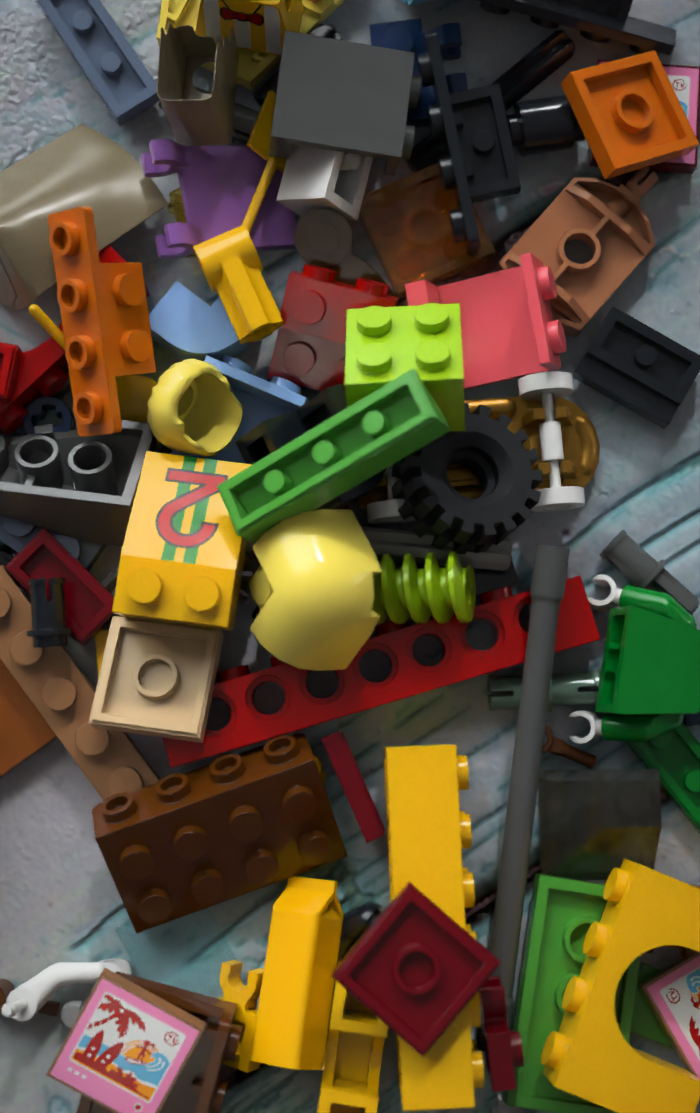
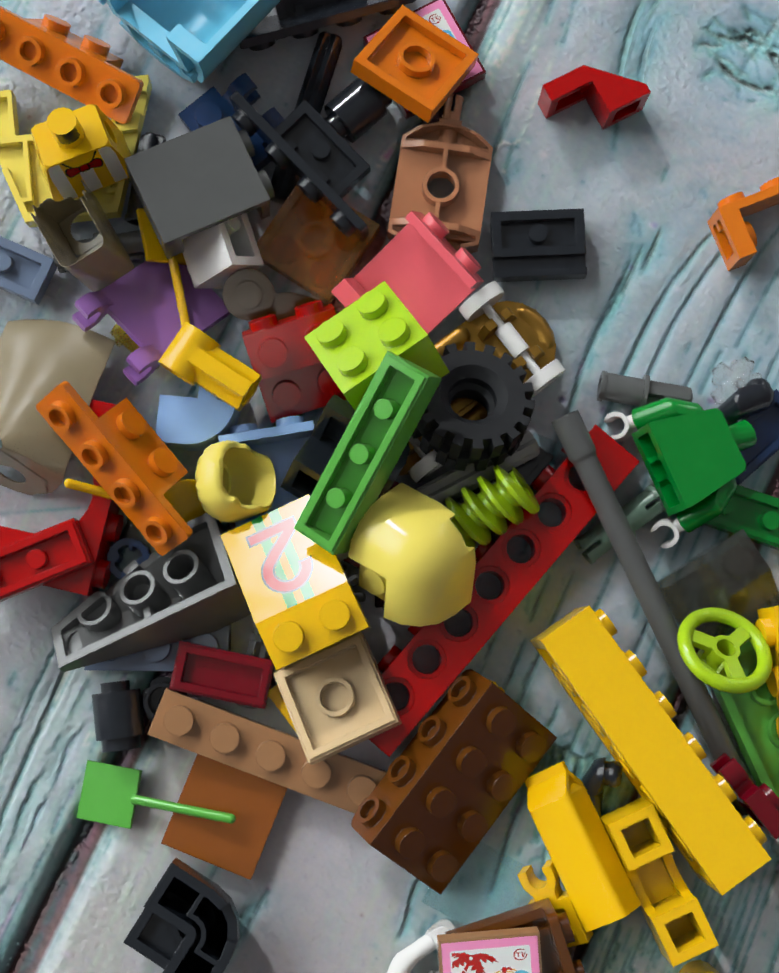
camera: 30 degrees left, 0 degrees up
black pin [27,578,73,648] -> none
dark red tile [321,731,386,843] -> none
dark red tile [331,881,501,1057] -> none
reddish brown hand [542,724,596,768] -> none
none -> lime piece [677,607,773,694]

